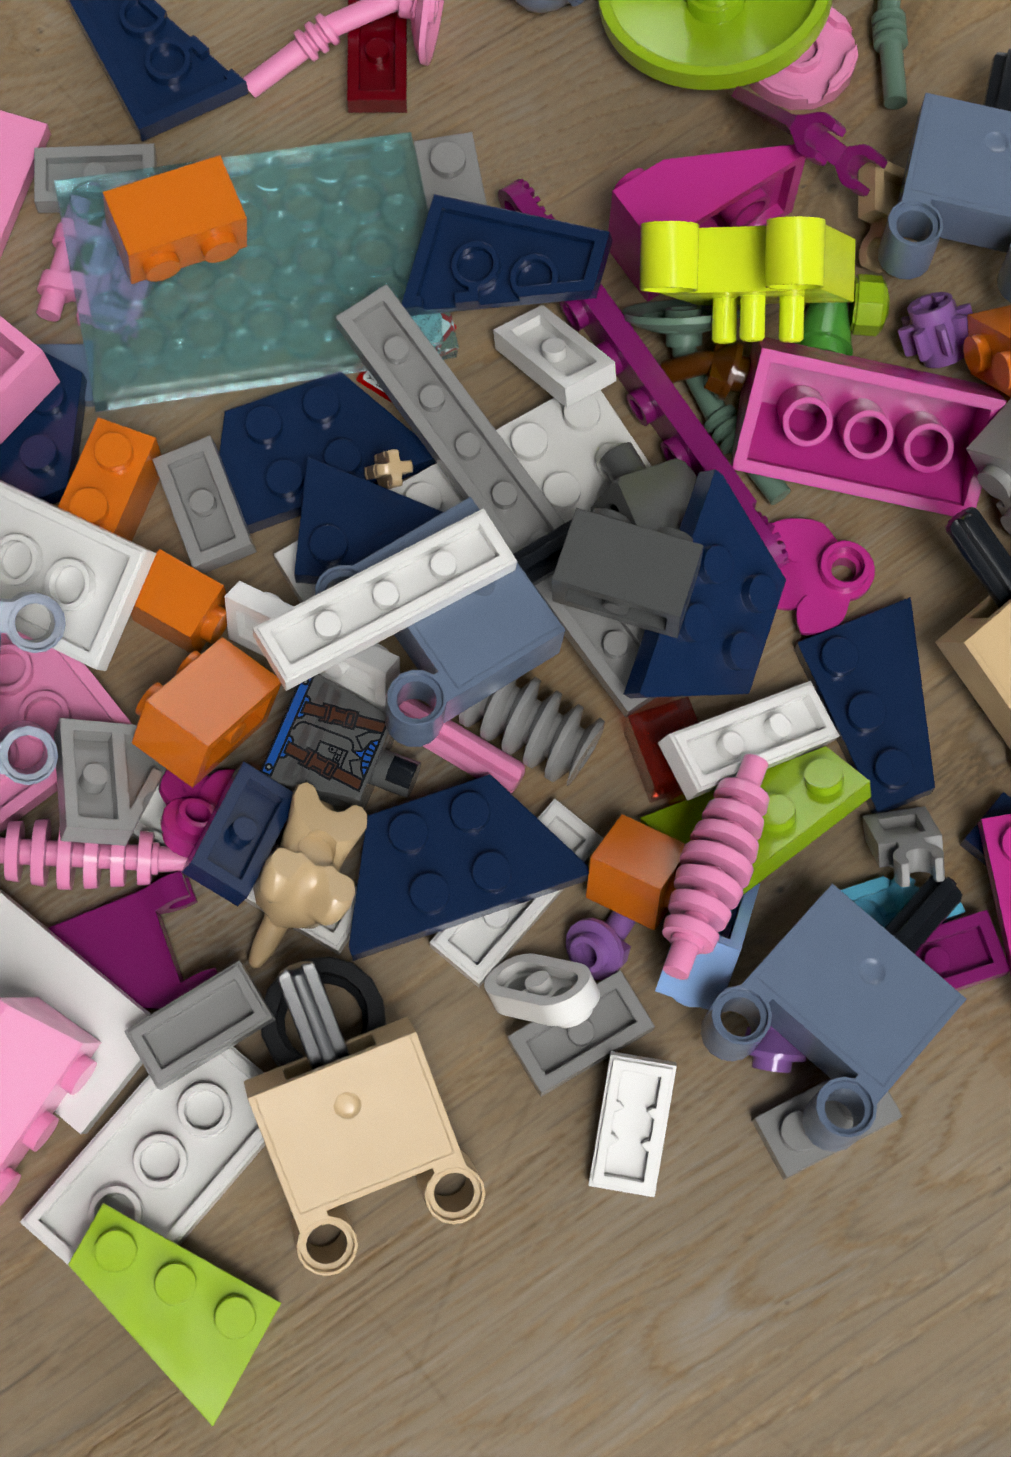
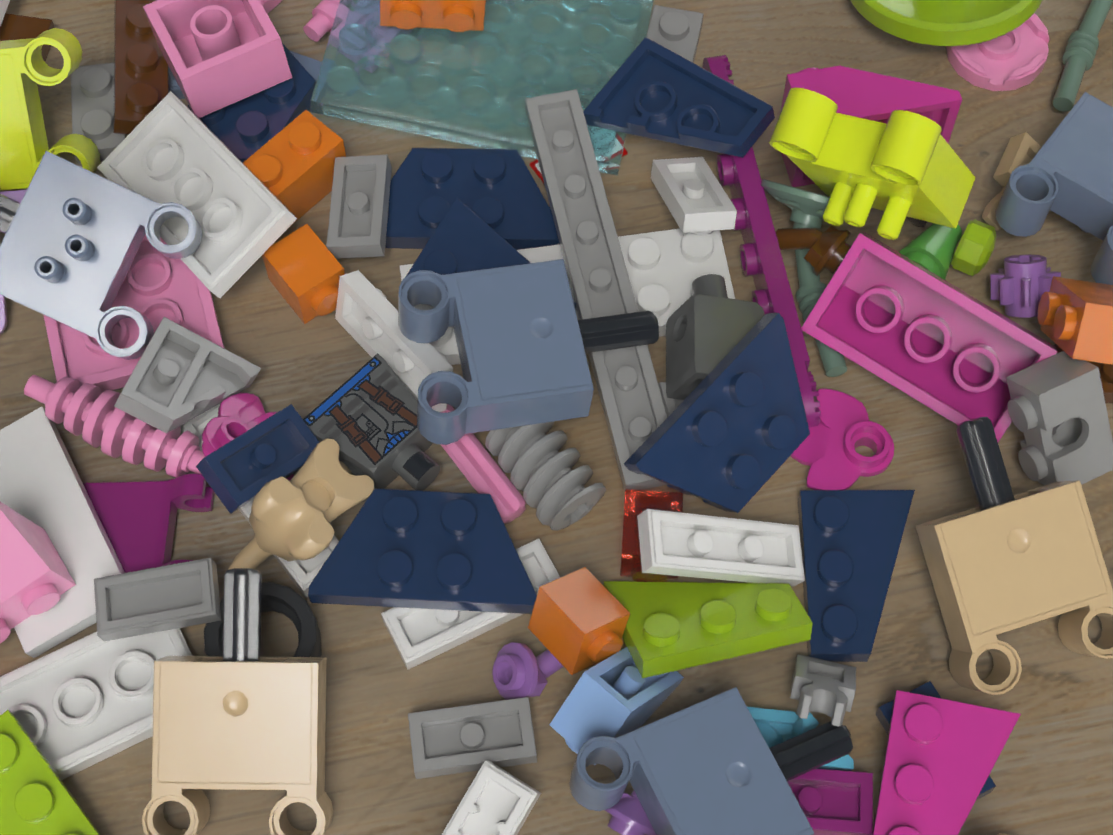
camera: 25 degrees right, 10 degrees down
orange brick [132,637,281,788] -> none
white tile [253,508,517,691] -> none
tan piece [364,449,413,489] -> none
white plate [484,953,600,1028] -> none
dark grey brick [552,508,704,639] -> none
bright pink piece [662,754,770,980] -> none
magenta flag [731,86,888,196] -> none

